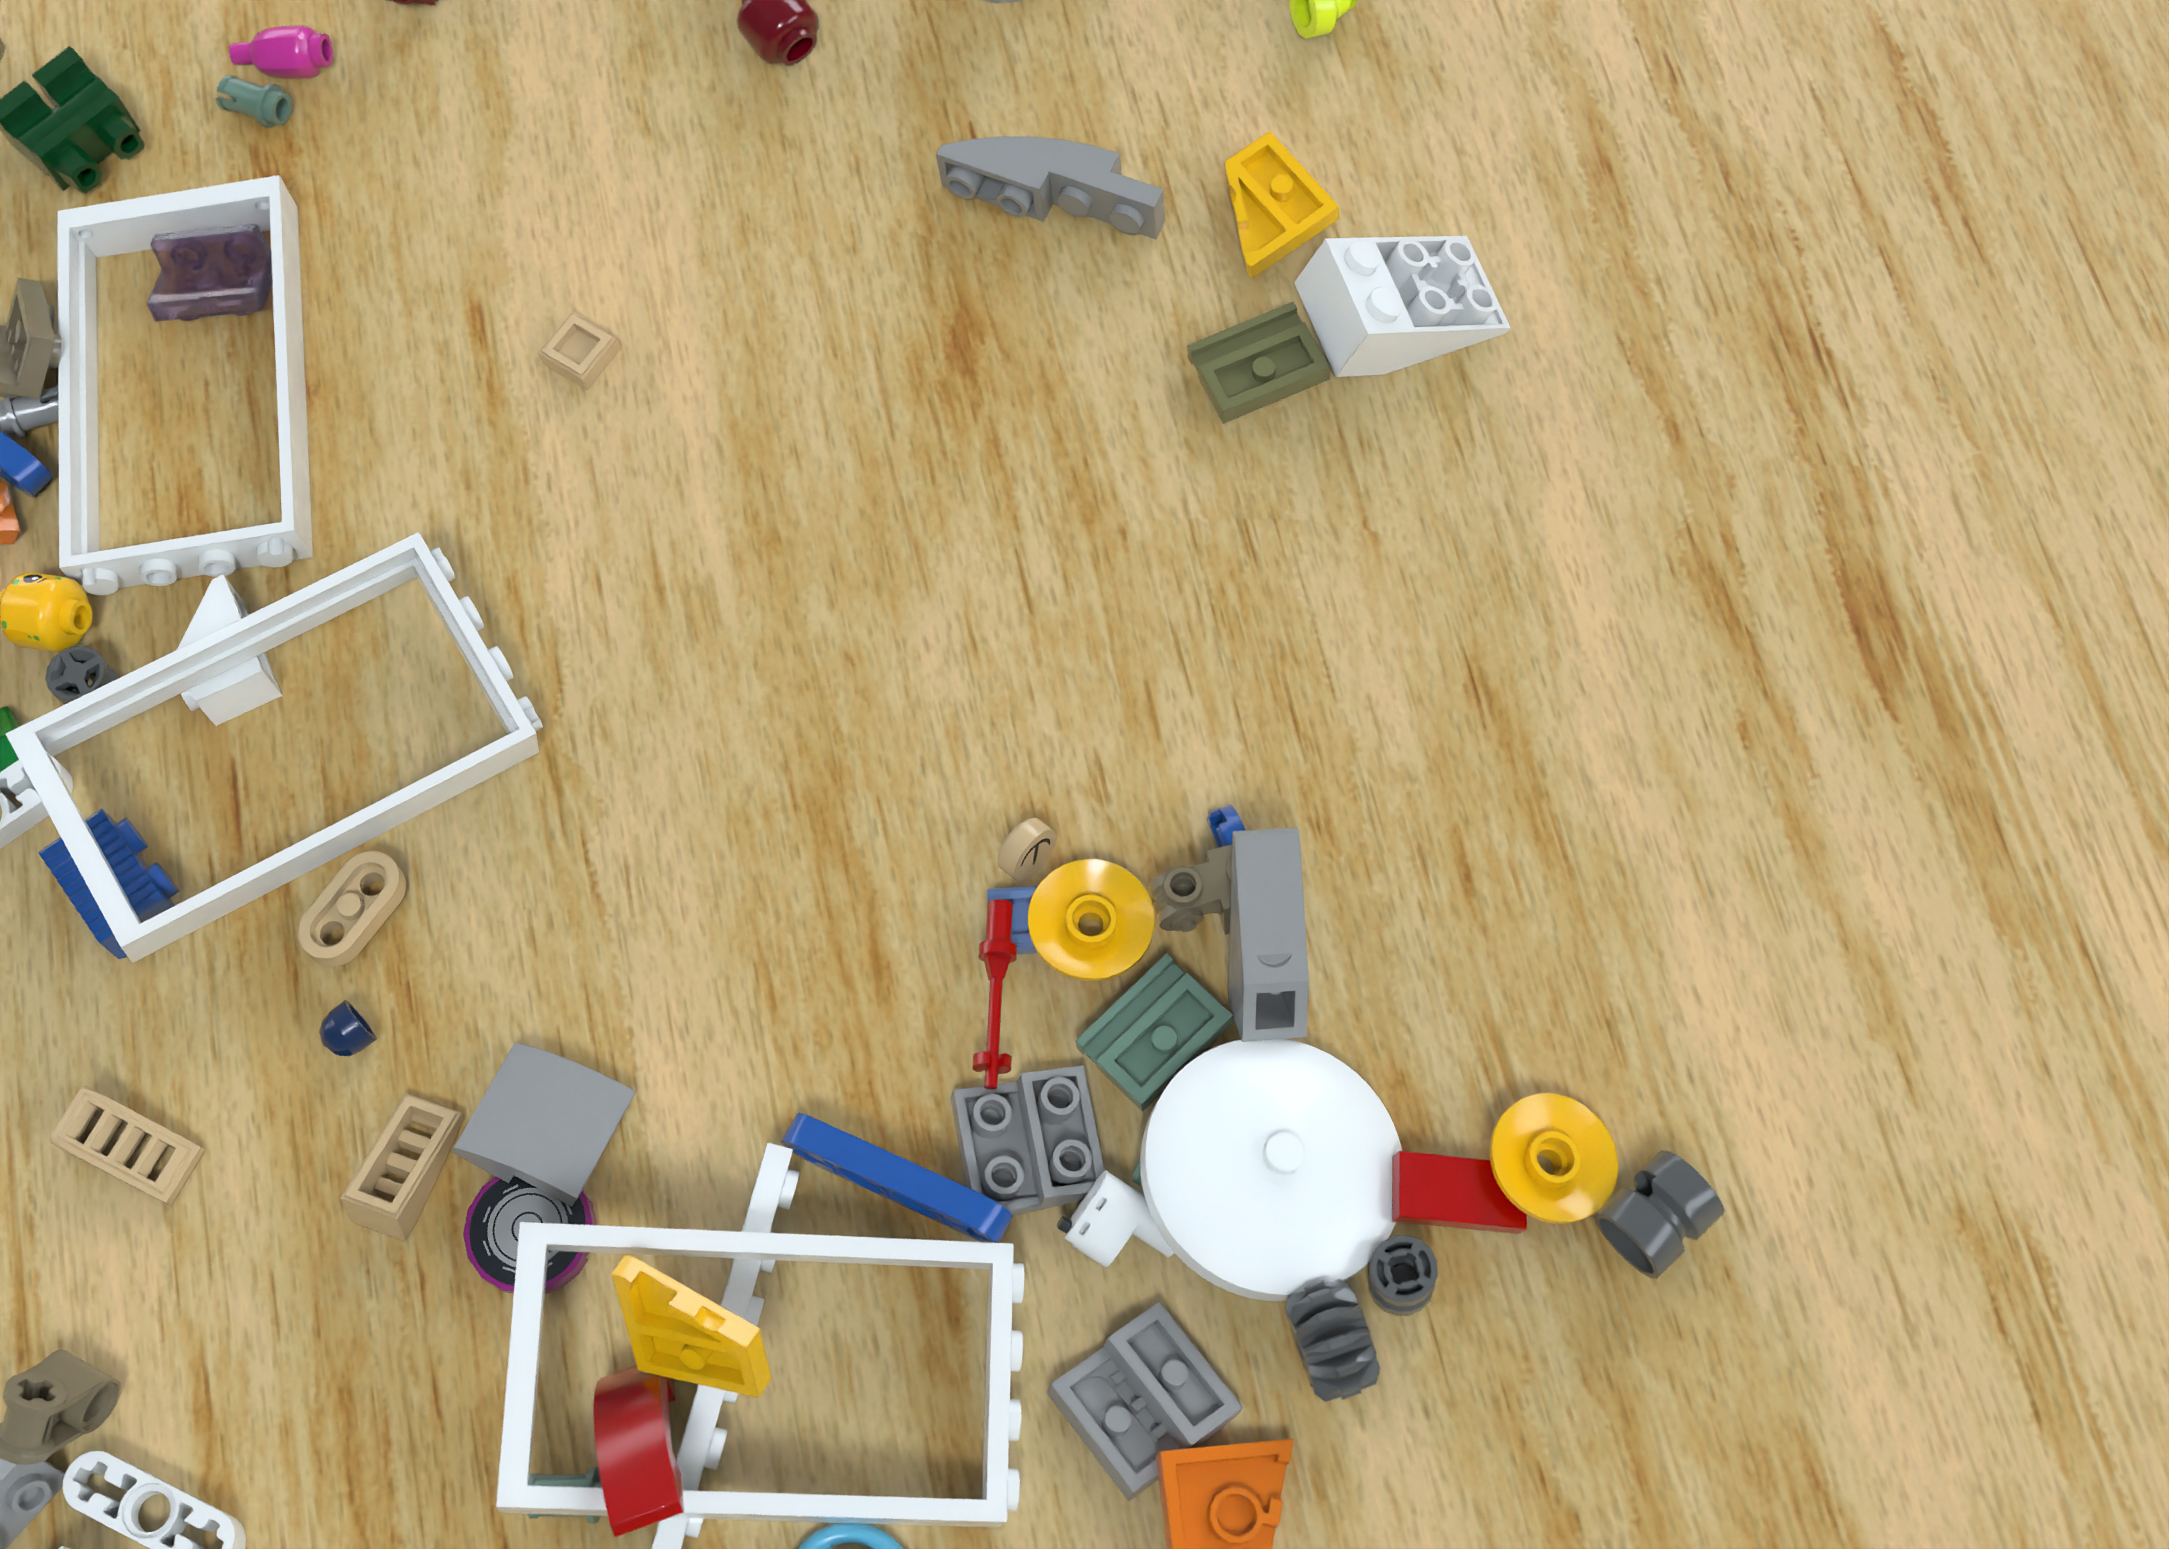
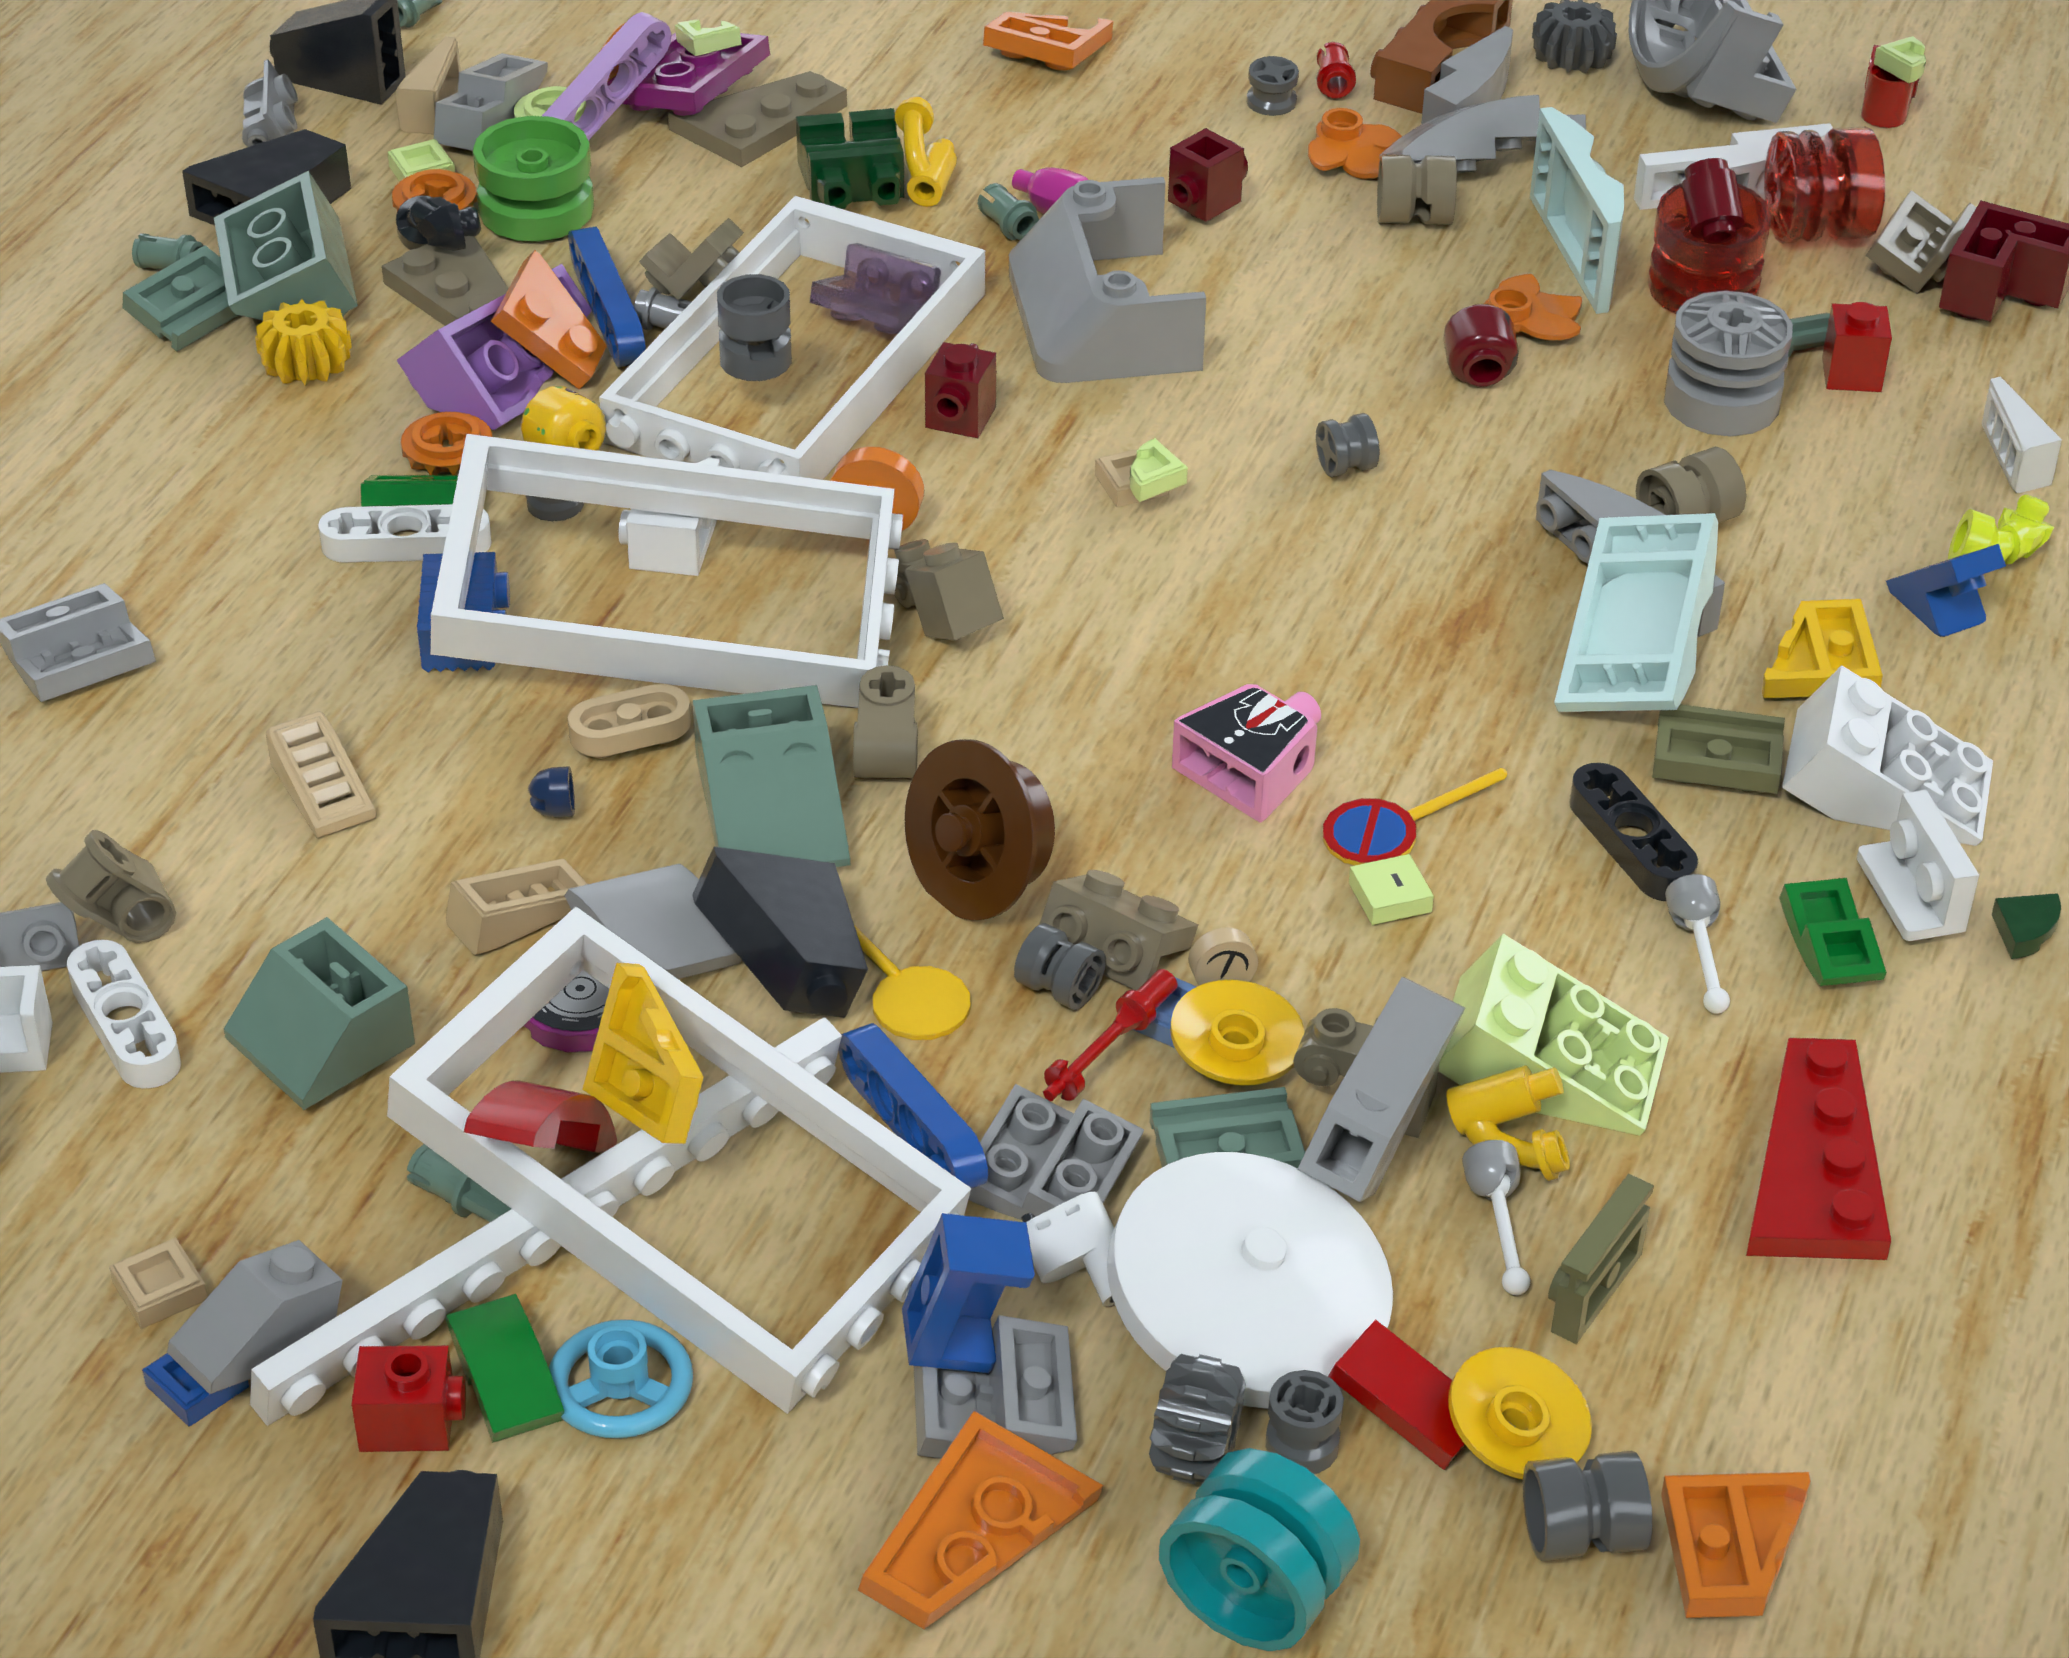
camera: 25 degrees right, 25 degrees down
none -> sand green slope [224,917,415,1110]
none -> black slope [692,846,868,1018]
none -> sand green slope [693,685,851,867]
none -> dark grey wheel [717,274,792,381]
none -> orange piece [831,447,925,531]
none -> dark tan piece [853,665,918,778]
none -> yellow piece [854,925,971,1040]
none -> dark tan brick [894,539,1004,641]
none -> yellow plant [895,97,957,207]
none -> blue panel [902,1213,1035,1373]
none -> reddish brown wheel [905,739,1055,921]
none -> dark red brick [925,342,997,439]
none -> light grey windscreen [1009,177,1206,383]
none -> dark grey wheel [1014,923,1106,1010]
none -> dark tan bracket [1039,870,1198,990]
none -> yellowish green tile [1130,438,1188,502]
none -> teal wheel [1159,1448,1360,1651]
none -> torso [1172,684,1321,823]
none -> dark grey wheel [1316,413,1380,477]
none -> piece [1323,768,1507,866]
none -> yellowish green tile [1349,854,1434,925]
none -> yellowish green slope [1438,934,1669,1136]
none -> yellow plant [1446,1065,1570,1181]
none -> hinge [1462,1140,1530,1295]
none -> olive plate [1548,1173,1654,1344]
none -> light aqua slope [1554,513,1718,712]
none -> black beam [1569,763,1698,901]
none -> dark tan wheel [1635,446,1747,523]
none -> orange wing [1661,1472,1811,1618]
none -> hinge [1665,874,1730,1014]
none -> red wing [1746,1038,1892,1260]
none -> green slope [1779,878,1887,986]
none -> white bracket [1857,790,1979,941]
none -> blue slope [1886,544,2006,637]
none -> dark green tile [1991,893,2061,959]

